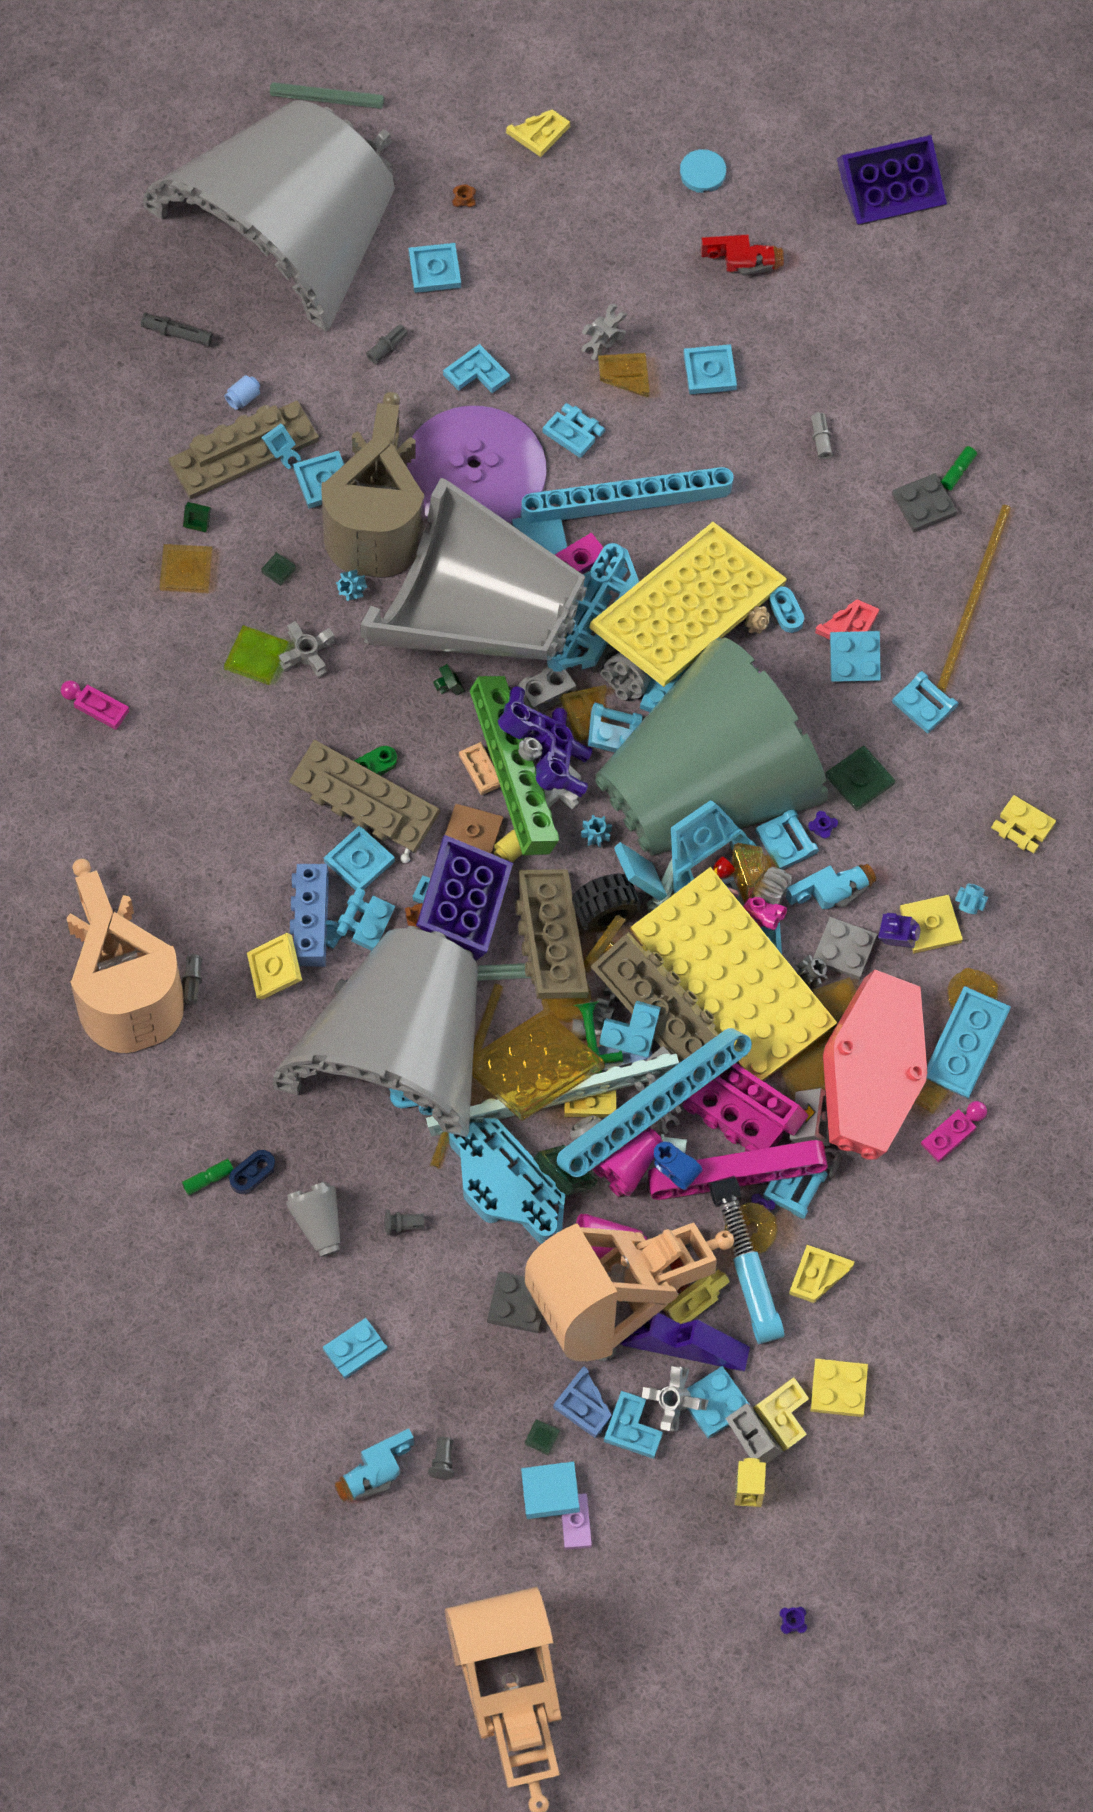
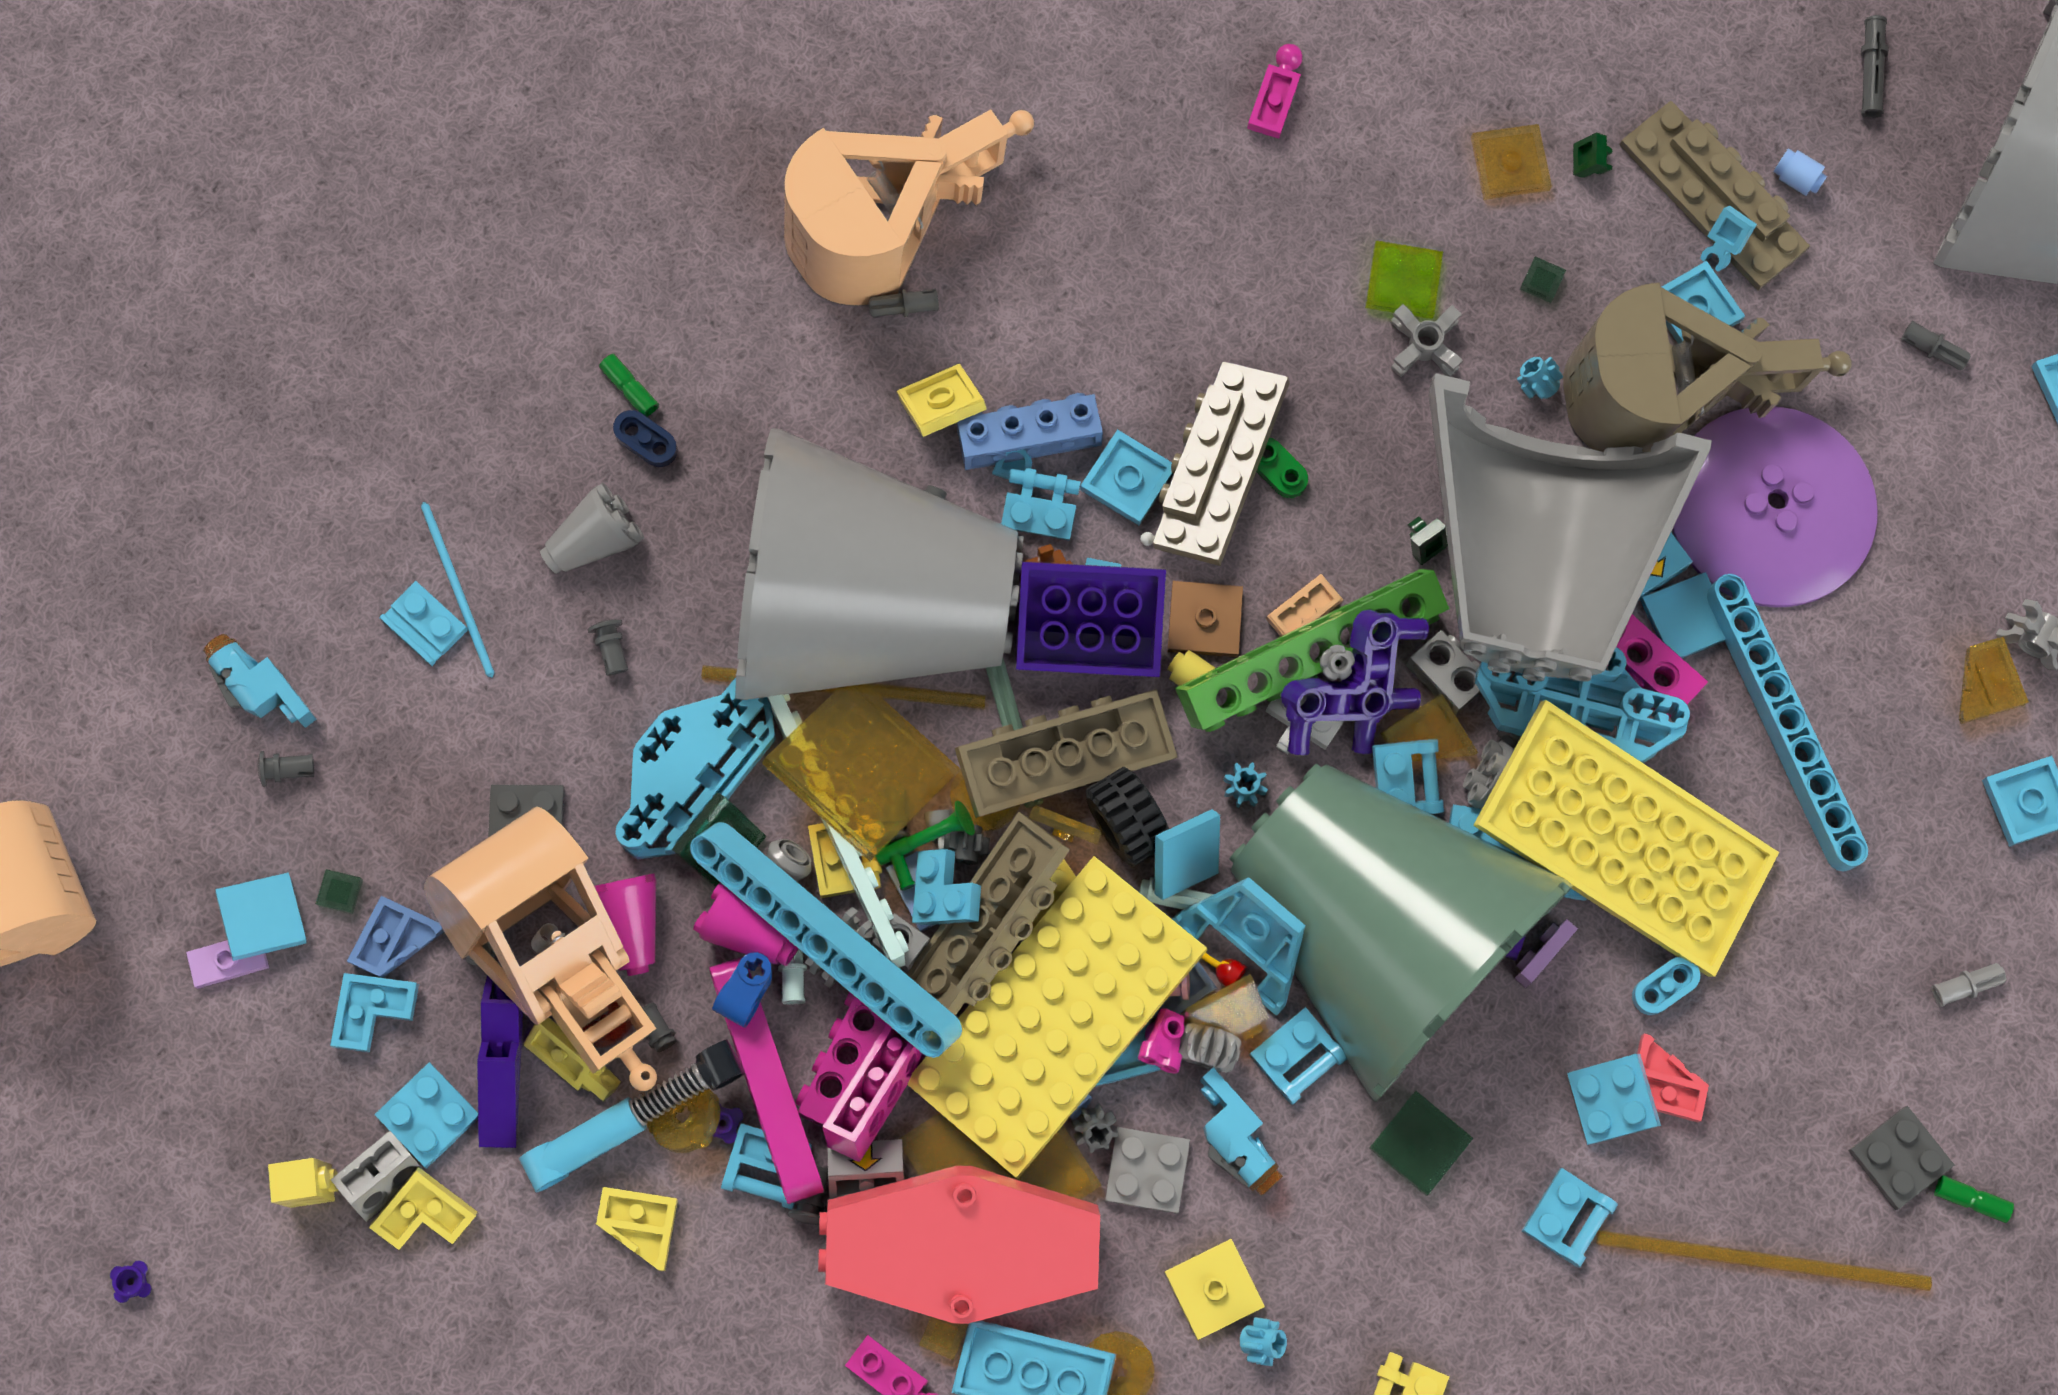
camera: 75 degrees right, 10 degrees up
medium azure plate [443,344,510,393] -> none
medium azure plate [542,403,605,458] -> none
light grey pin [641,1366,708,1431] -> none
tan plant [745,606,770,634] -> none
dark purple plate [808,811,838,839] -> none
light yellow plate [810,1359,868,1417] -> none
dark purple brick [878,913,920,948] -> none
none -> medium azure axle [421,502,495,678]

